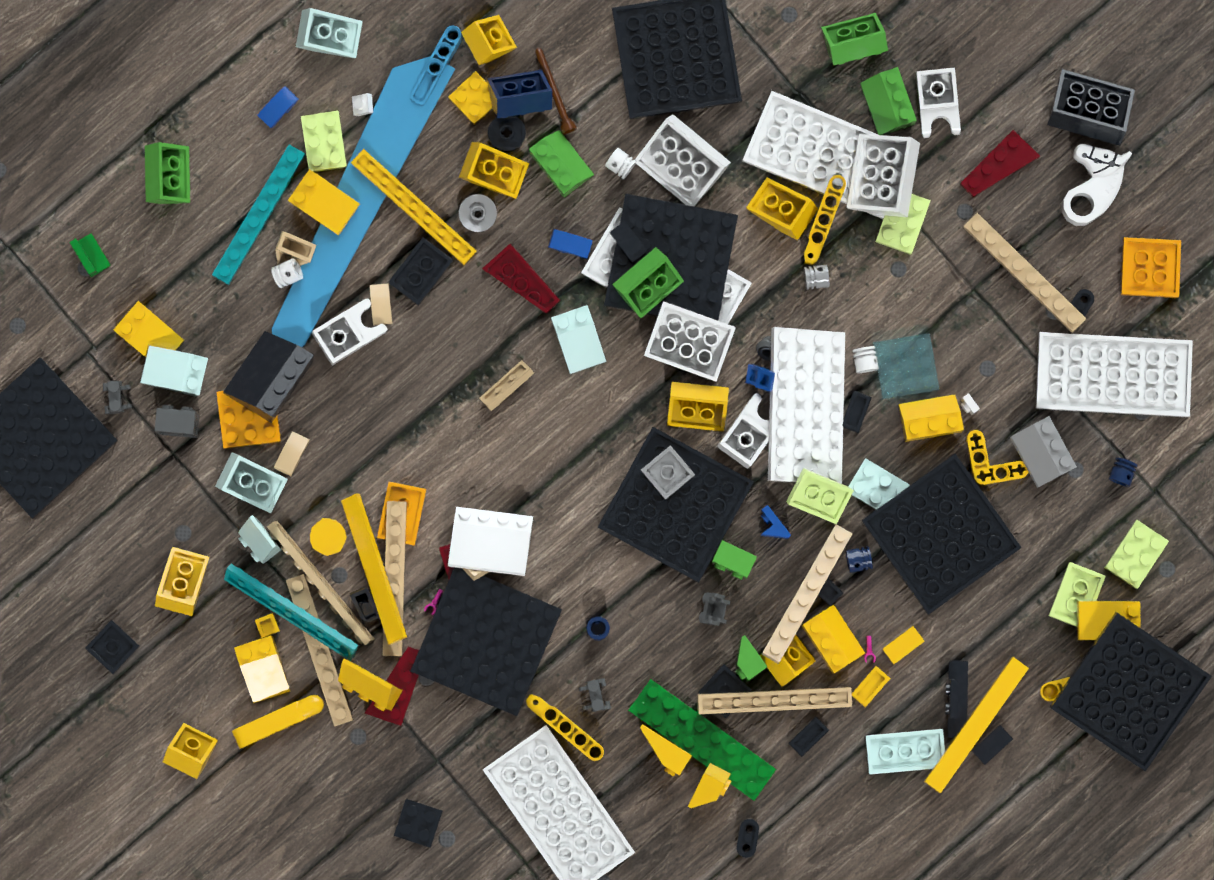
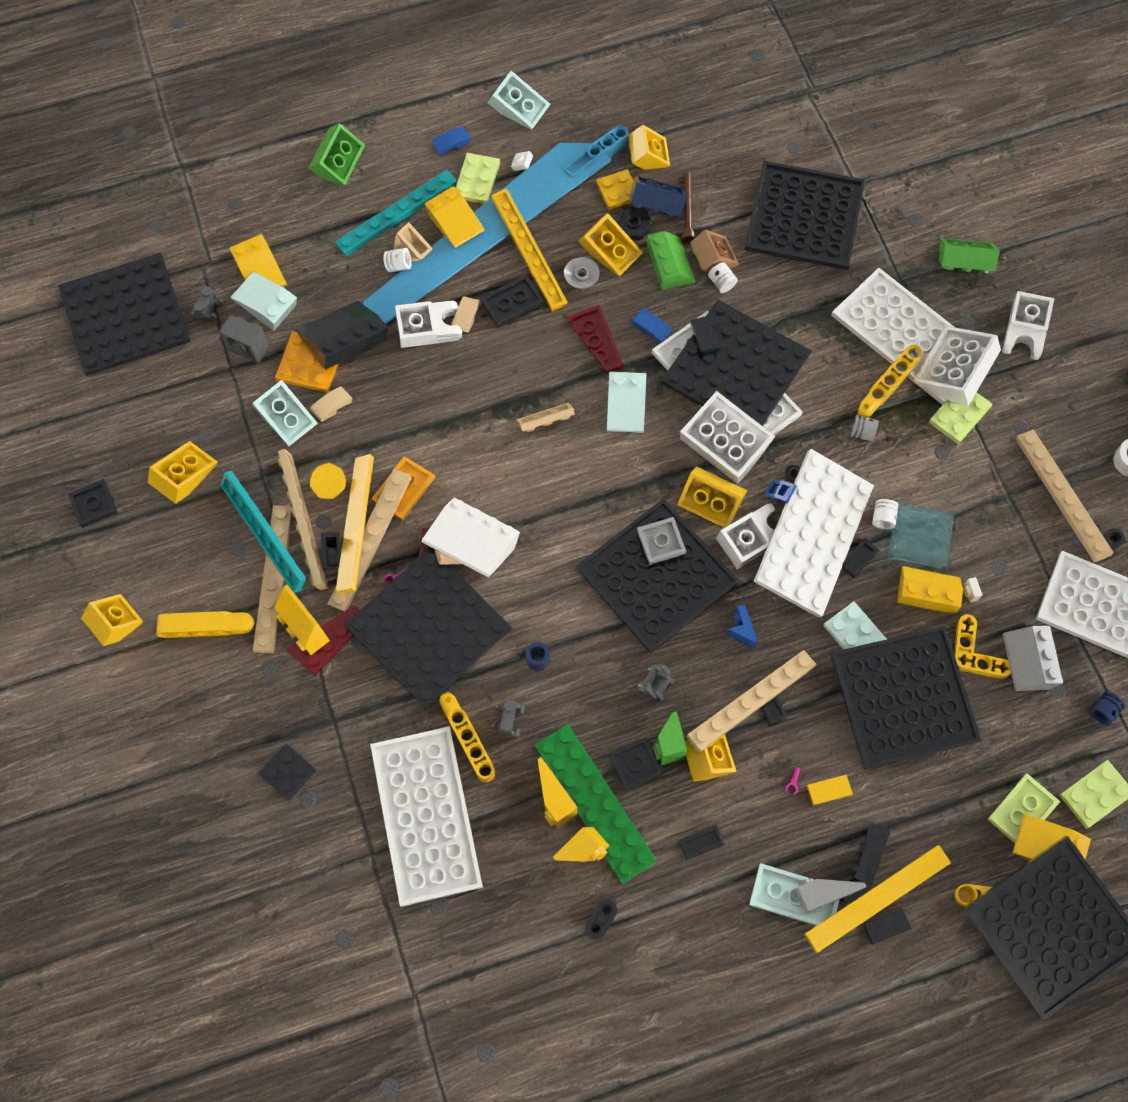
camera: 25 degrees right, 15 degrees down
green panel [70,234,110,277] -> none
slope [234,636,291,703] -> none
light aqua slope [238,515,281,564] -> none
yellow plate [255,613,280,638] -> none
bright green slope [612,247,684,318] -> none
white slope [635,114,731,207] -> none
tan plate [697,687,852,714] -> none
bright green brick [712,540,757,580] -> none
yellow slope [746,177,818,240] -> none
yellowish green plate [786,468,854,524] -> none
yellow slope [801,605,865,674] -> none
dark blue piece [845,546,873,573] -> none
yellow tile [852,666,891,707] -> none
bright green slope [860,67,917,135] -> none
dark red wing [960,130,1040,197] -> none
none -> medium nougat slope [690,230,739,273]
none -> light grey slope [795,878,866,914]

